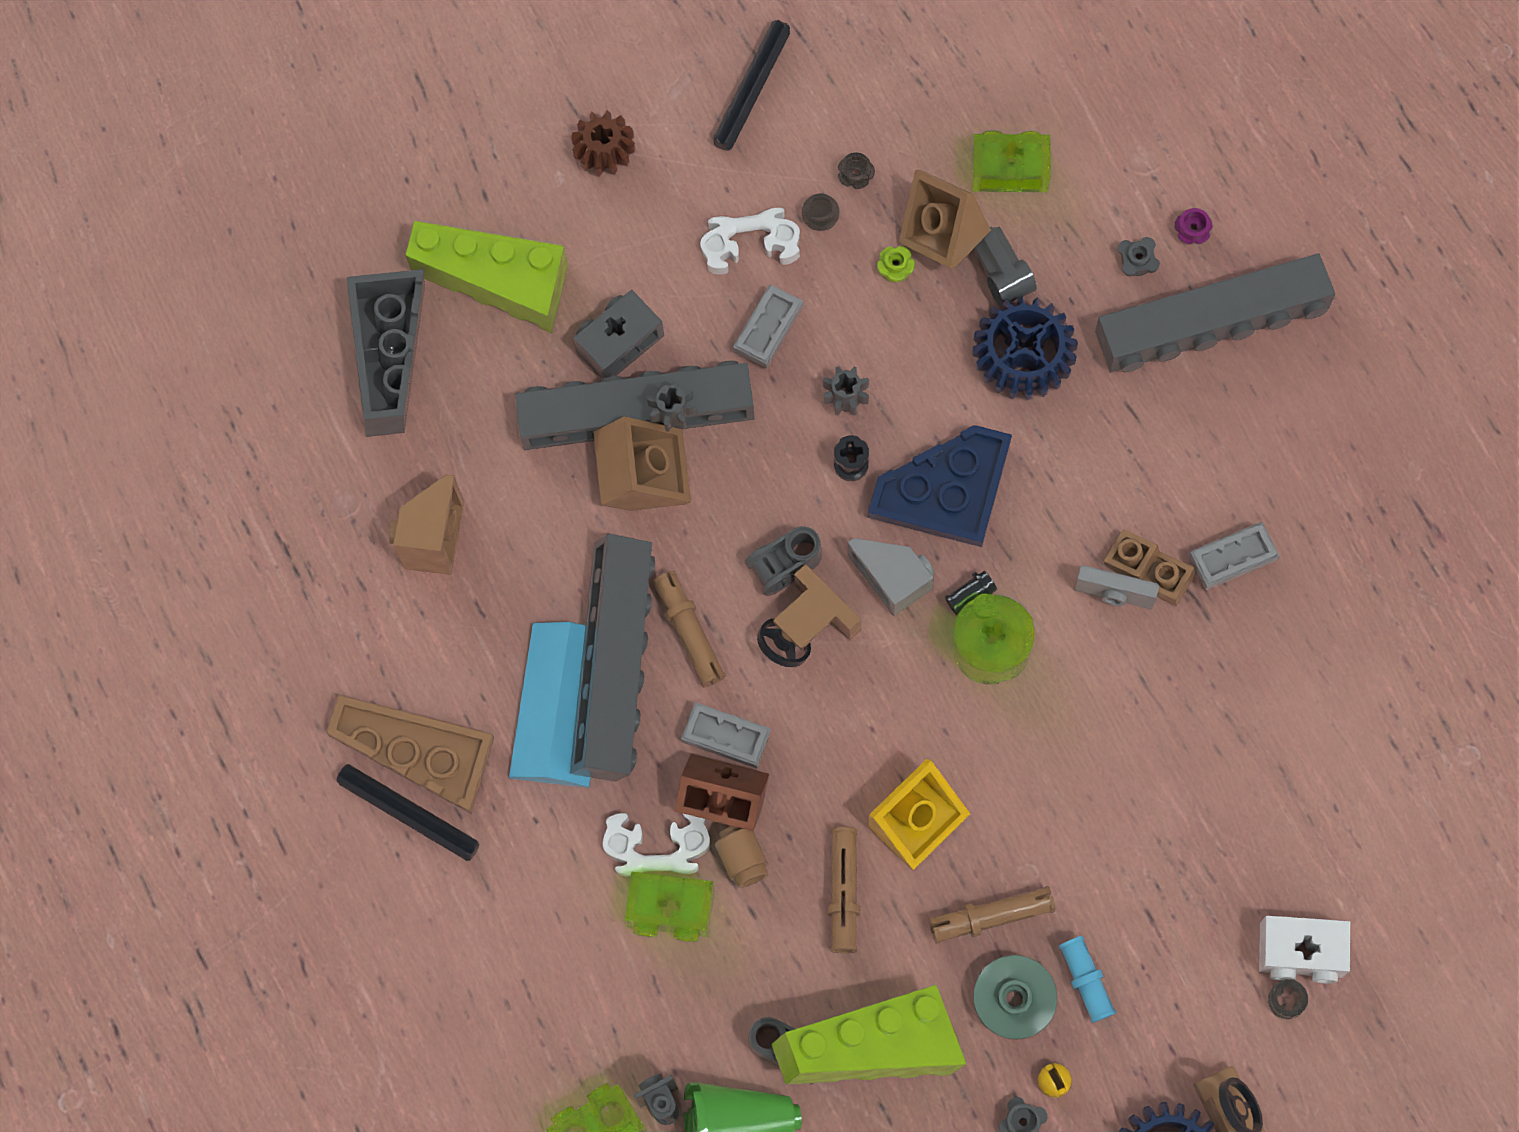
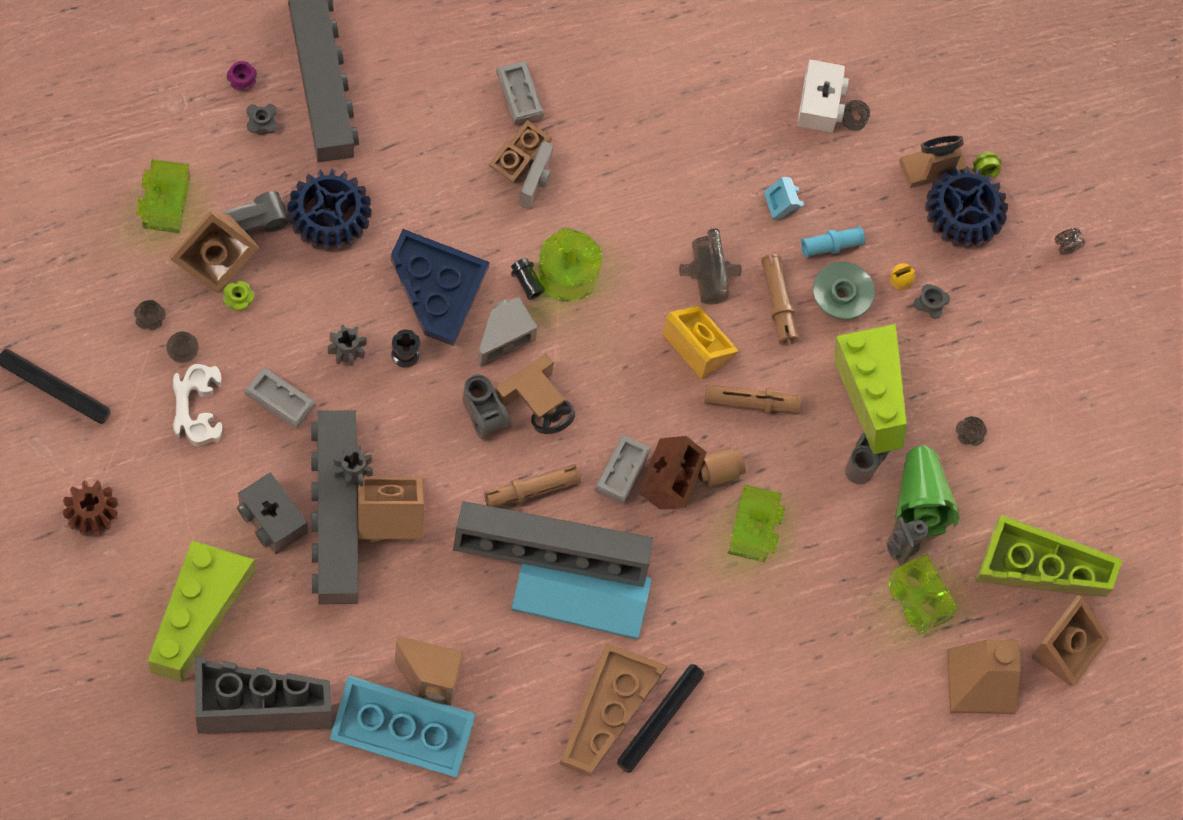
camera: 100 degrees left, 5 degrees down
white helmet [602,813,710,877] -> none
none -> medium azure slope [330,675,476,778]
none -> clear smoke pin [679,228,742,304]
none -> medium azure tile [764,177,804,219]

